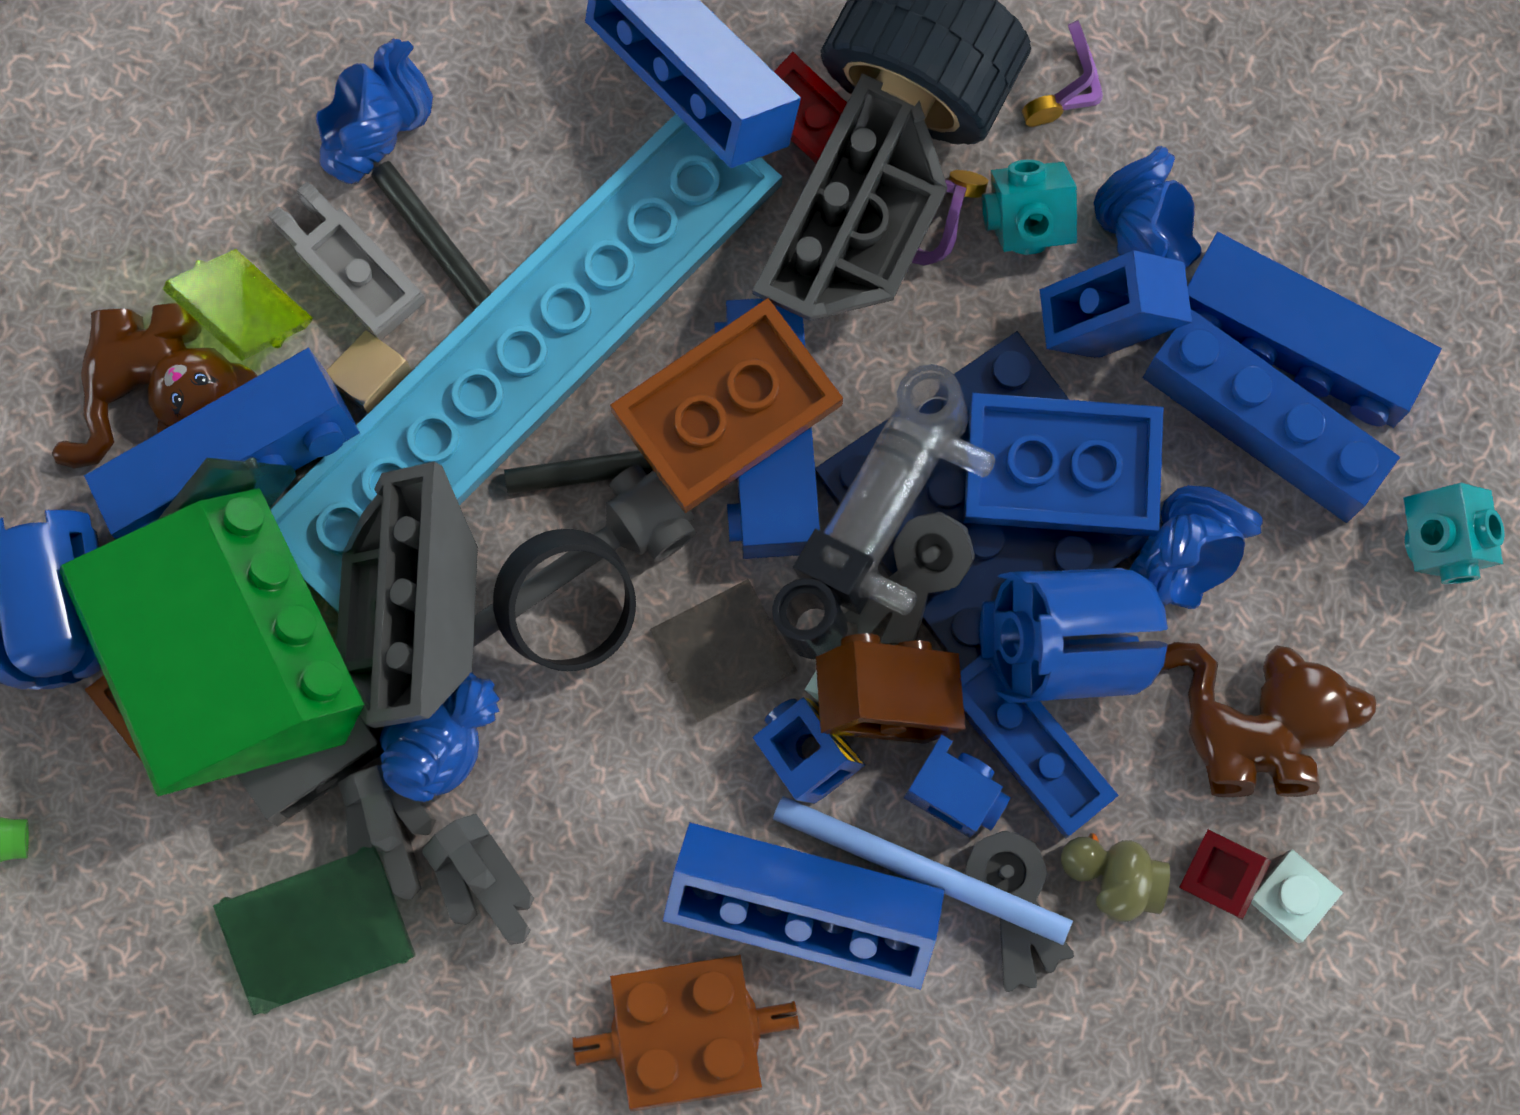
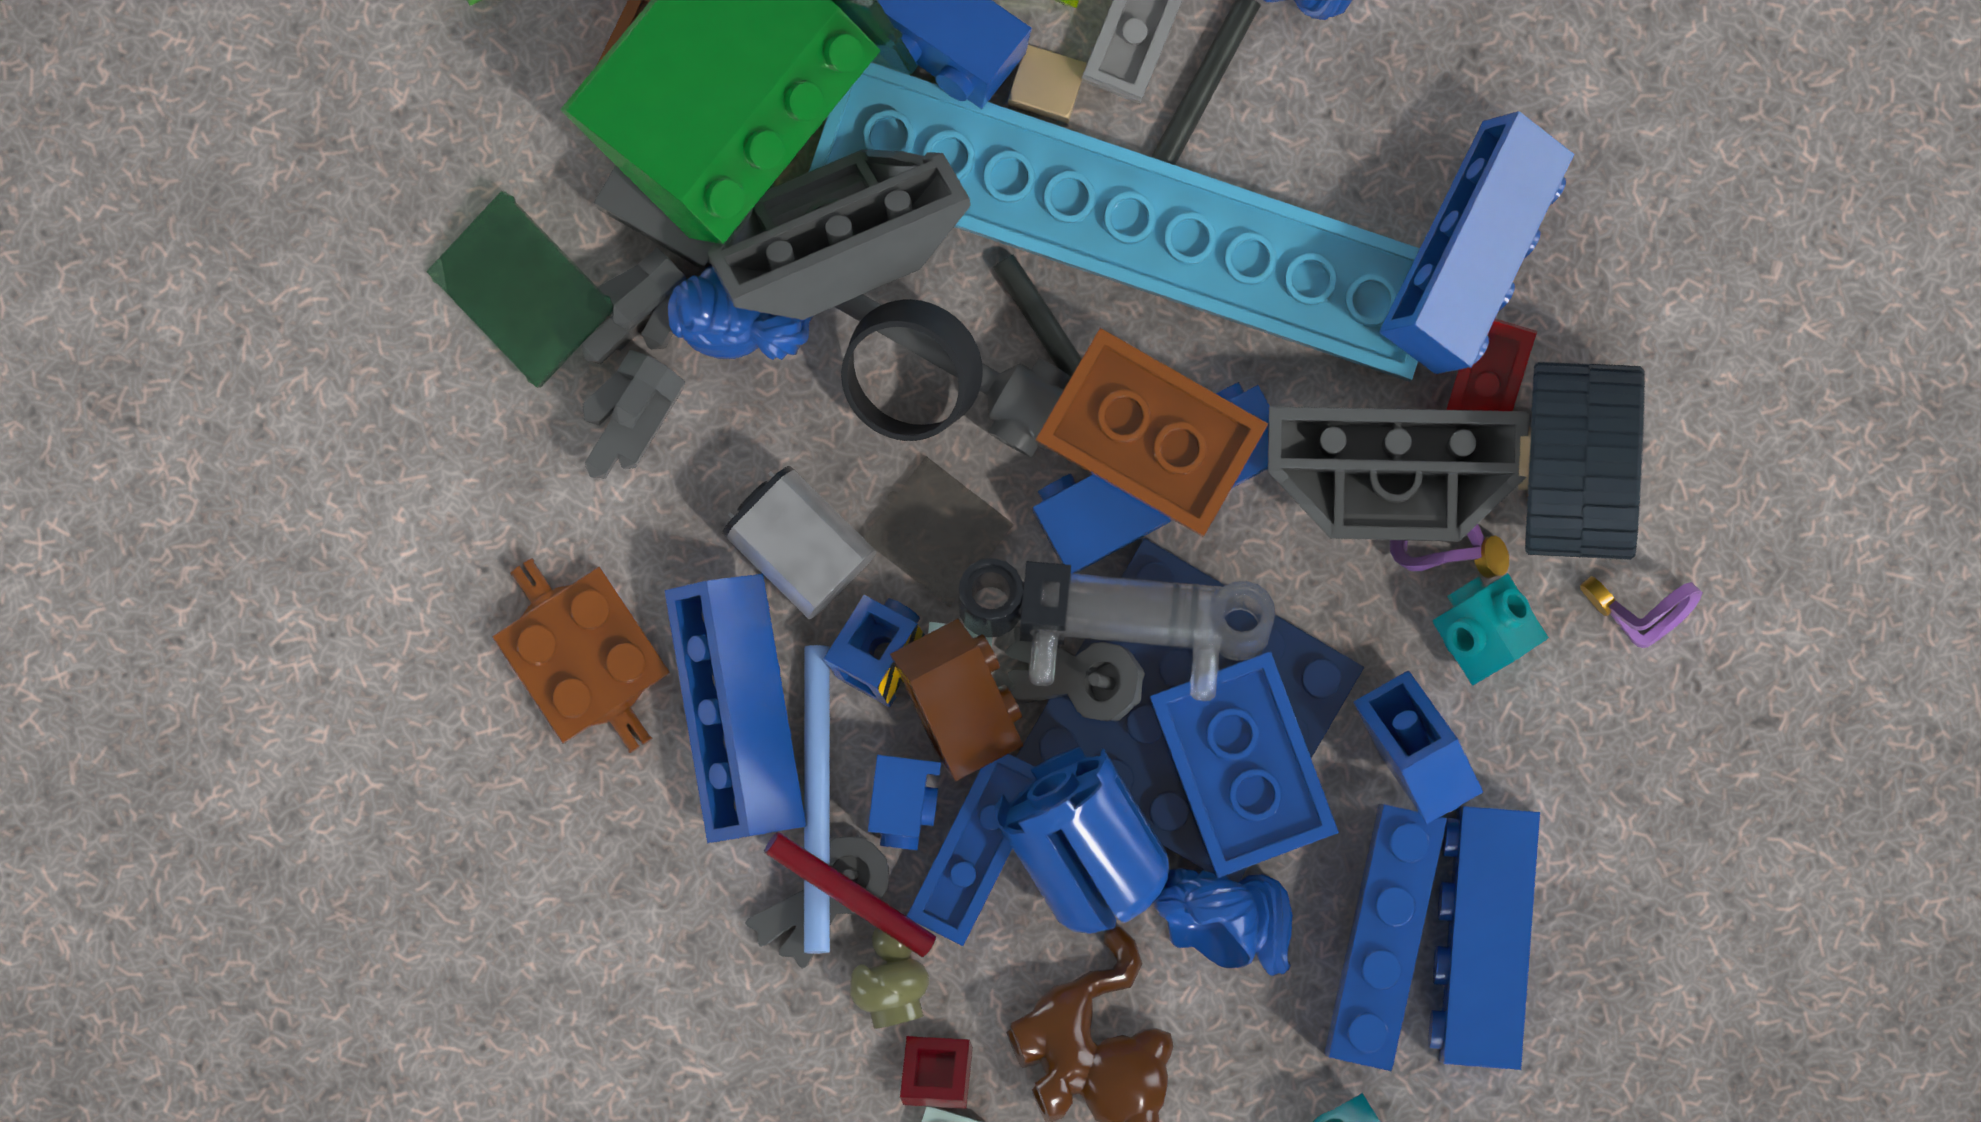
camera: 70 degrees right, 10 degrees up
blue hair [1093,146,1202,270] -> none
none -> flat silver piece [722,466,877,619]
none -> dark red bar [764,831,936,957]

